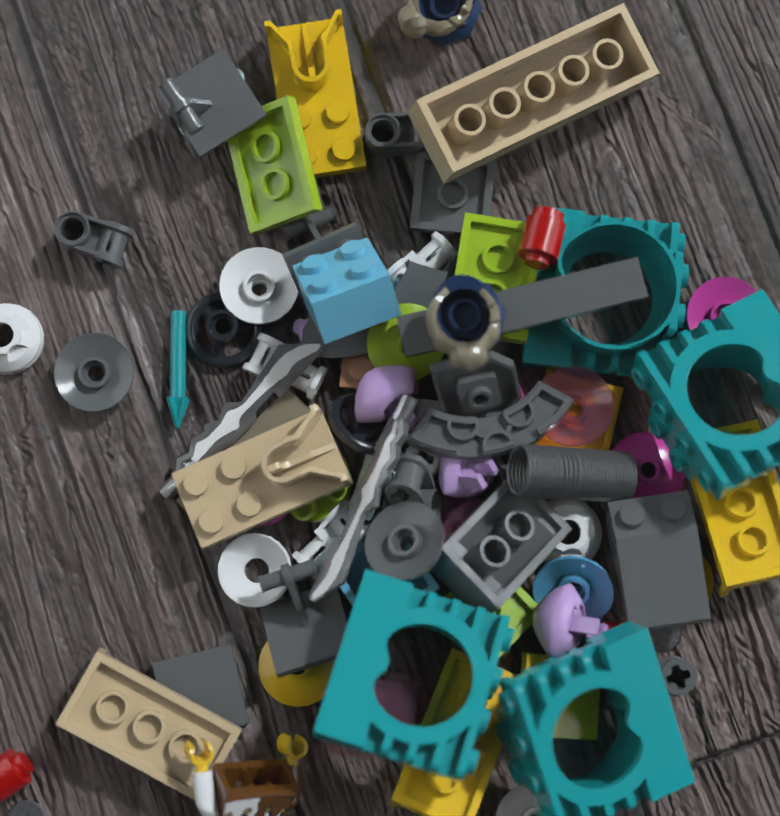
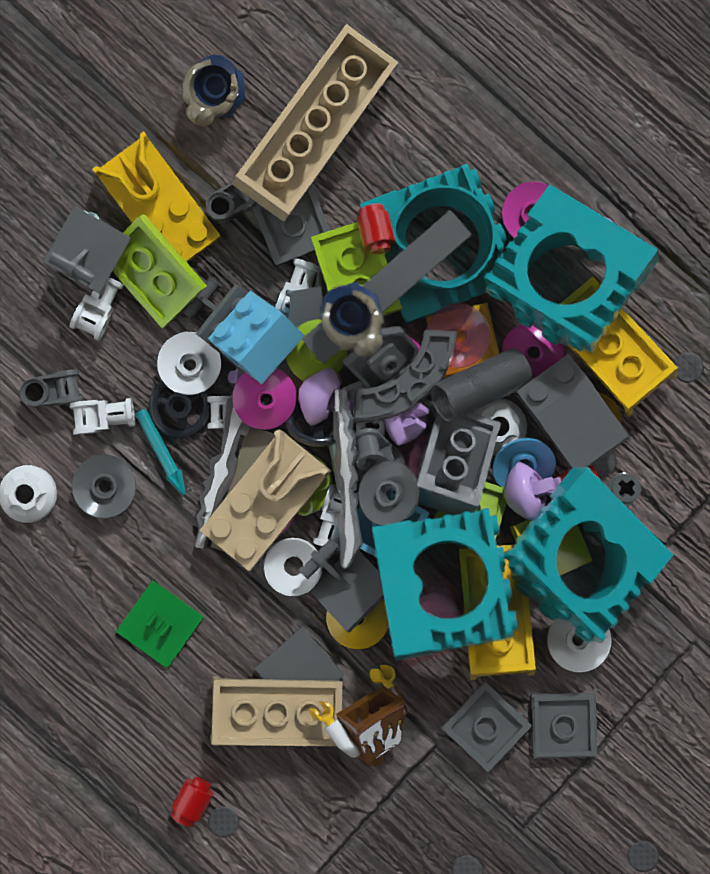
camera: 30 degrees left, 5 degrees up
none -> white connector [70,277,124,341]
none -> white connector [70,398,135,435]
none -> green piece [116,580,204,668]
none -> dark pink dish [232,368,296,429]

